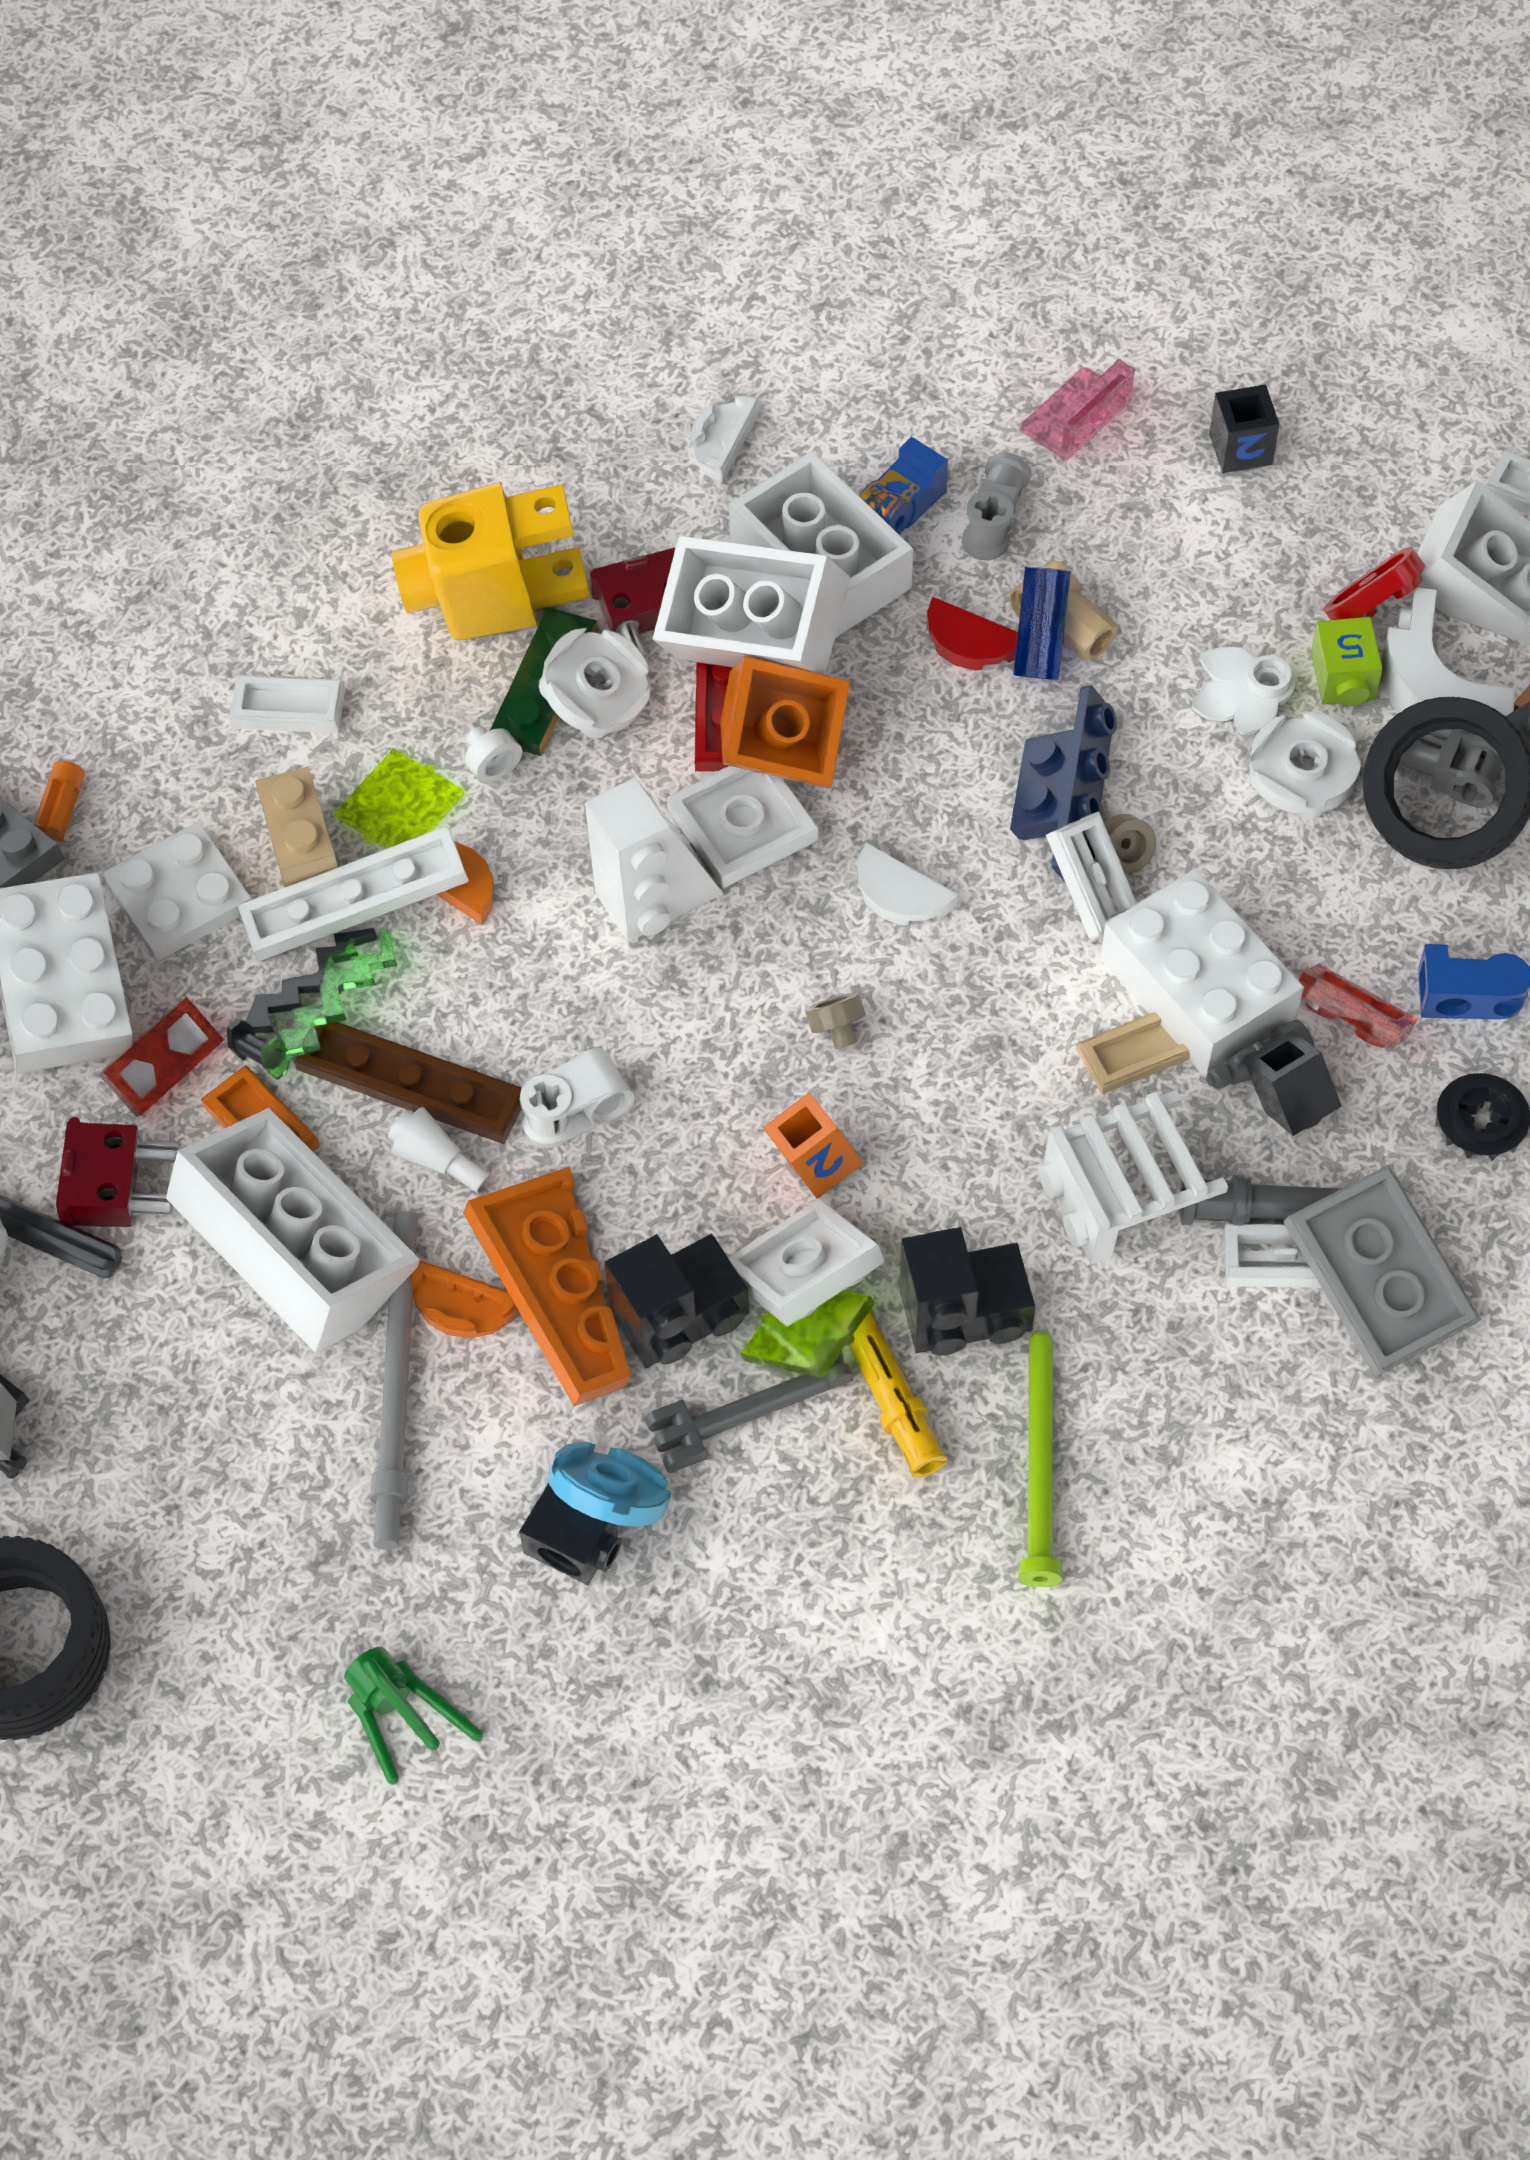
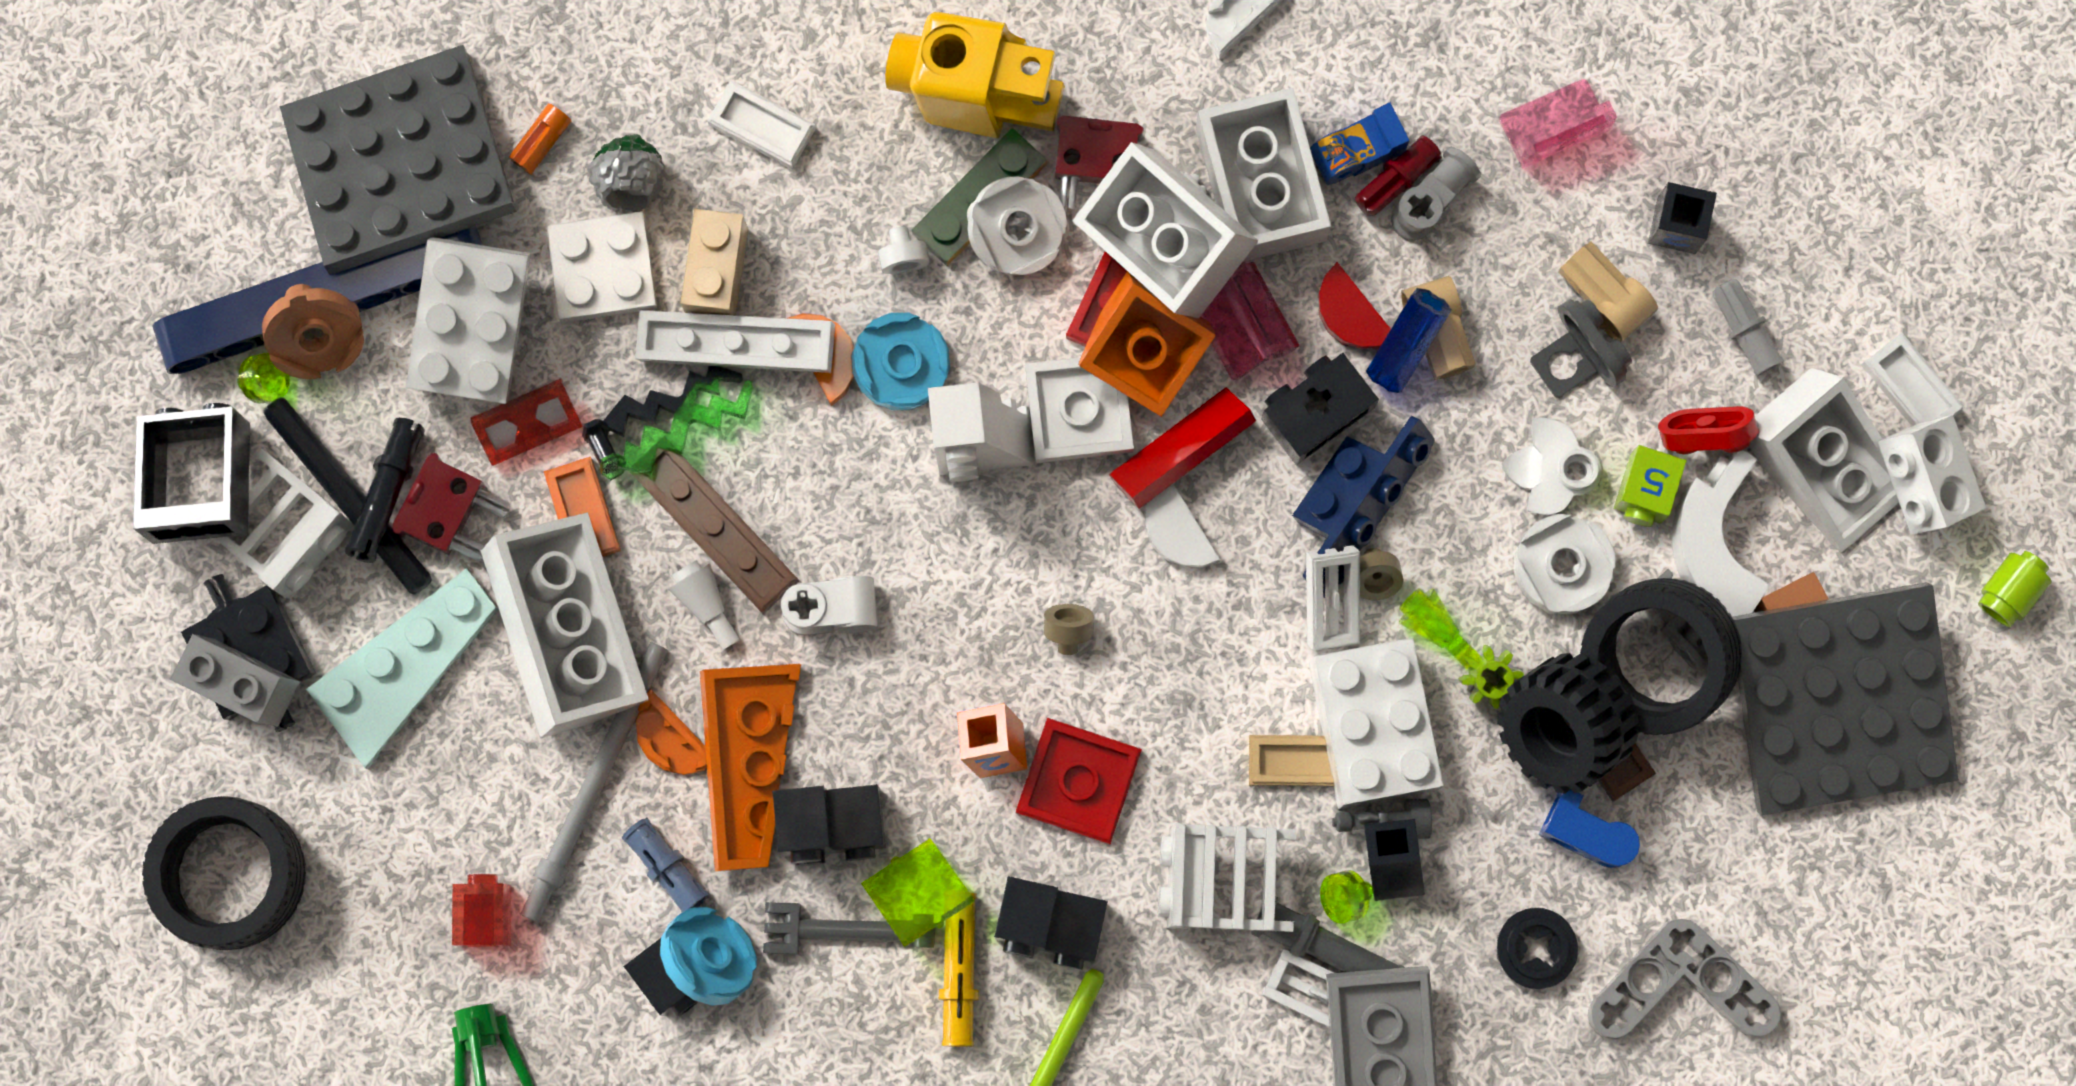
camera: 25 degrees right, 20 degrees up
clear neon green piece [334,748,465,849] -> none
white plate [728,1198,885,1327] -> none
clear red piece [1298,963,1418,1048] -> none
none -> light aqua wing [306,568,499,769]
none -> black pin [344,417,425,563]
none -> clear red brick [452,874,512,947]
none -> light grey piece [587,134,664,212]
none -> sand blue pin [622,817,709,913]
none -> medium azure tile [851,312,950,411]
none -> red tile [1015,718,1142,845]
none -> red tile [1109,387,1257,509]
none -> clear pink panel [1201,262,1300,380]
none -> black brick [1261,353,1379,466]
none -> clear neon green tile [1320,870,1373,924]
none -> dark red axle [1355,135,1442,216]
none -> clear neon green cone [1399,588,1481,669]
none -> lime gear [1458,645,1524,709]
none -> black tyre [1497,653,1639,794]
none -> dark grey bracket [1530,299,1632,398]
none -> tan piece [1558,241,1658,342]
none -> reddish brown tile [1599,743,1656,802]
none -> light grey axle [1713,279,1784,376]

